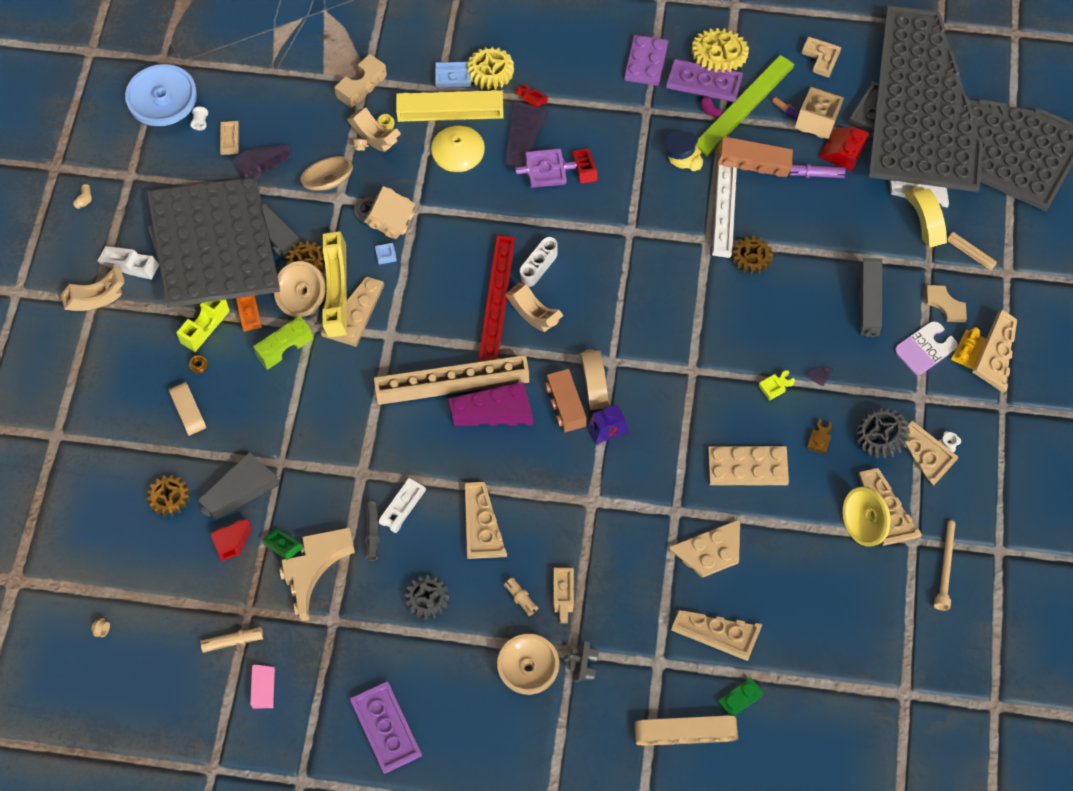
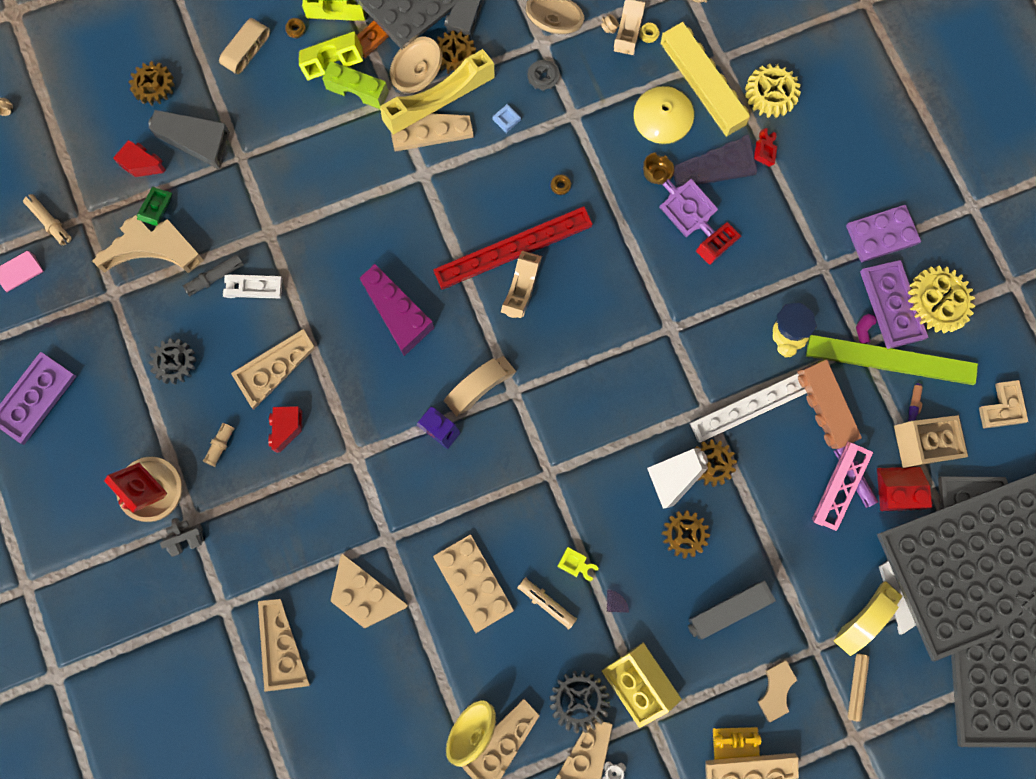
camera: 60 degrees right, 15 degrees up
tan brick [364,186,415,239] -> none
tan brick [374,355,529,405] -> none
light blue plate [436,62,471,87] -> none
white beam [520,237,558,287] -> none
nougat brick [545,369,586,433] -> none
tan hinge [554,568,574,623] -> none
tan beam [634,716,738,746] -> none
green plate [718,677,764,716] -> none
pearl gold plate [807,419,832,455] -> none
piece [895,322,957,375] -> none
none -> red tile [104,463,167,513]
none -> red slope [268,407,302,453]
none -> neon yellow arch [299,31,363,80]
none -> tan pin [517,577,577,630]
none -> pearl gold plate [551,175,571,195]
none -> light yellow slope [602,643,682,728]
none -> pearl gold hair [643,152,675,184]
none -> white slope [647,448,708,509]
none -> pearl gold gear [662,510,710,558]
none -> bright pink fence [812,442,873,531]

